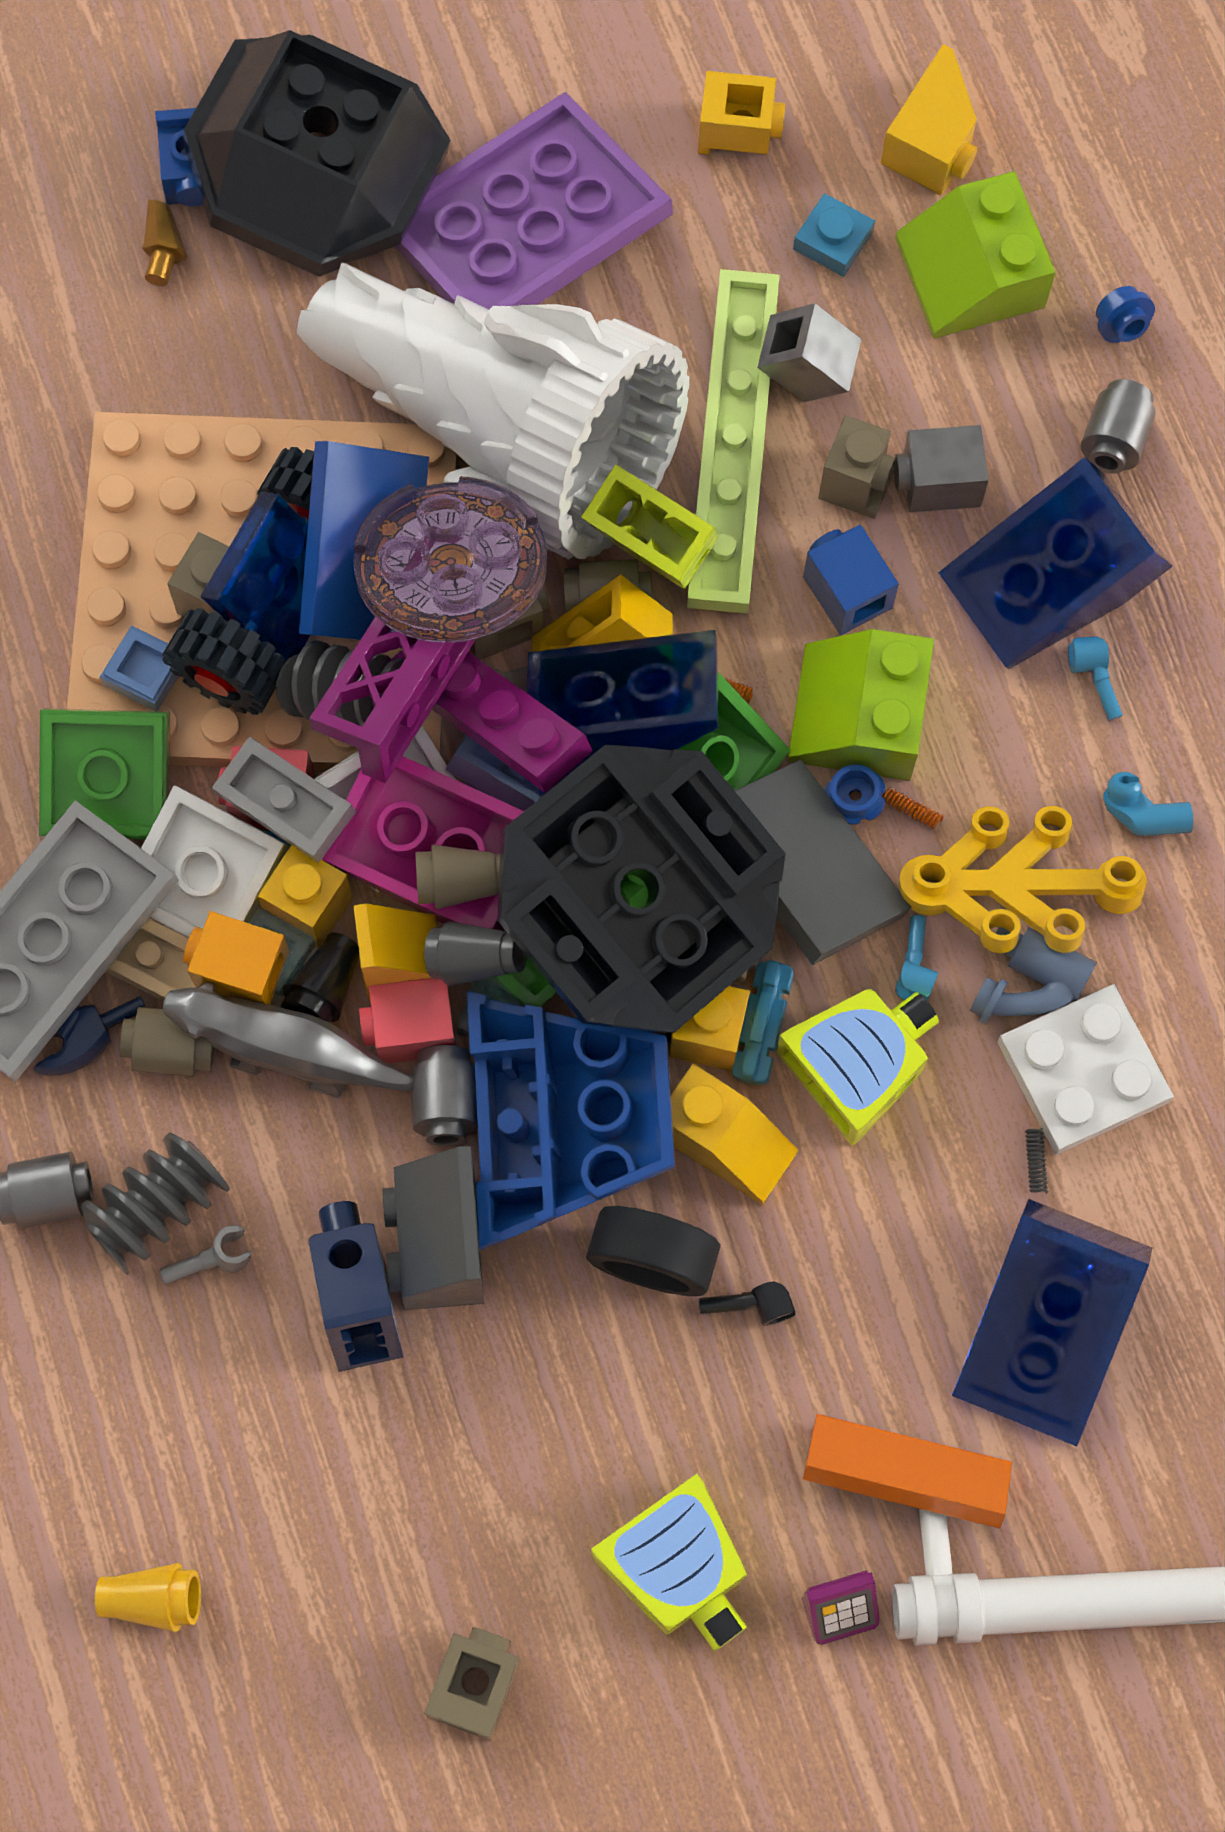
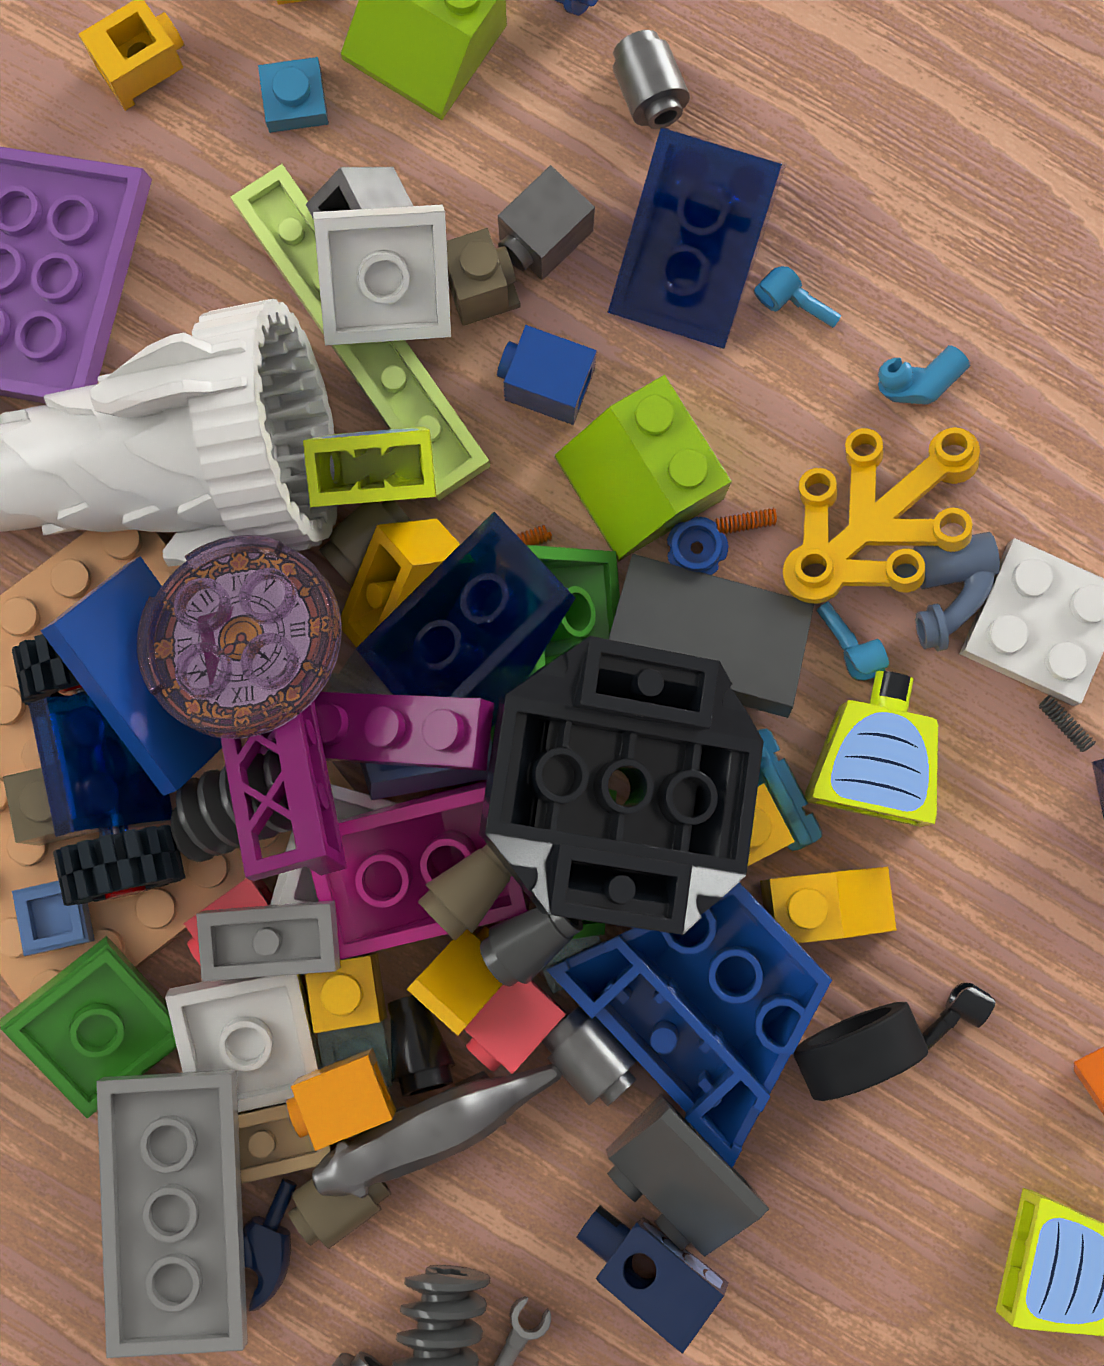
camera: 40 degrees left, 10 degrees up
none -> white plate [313,205,451,346]

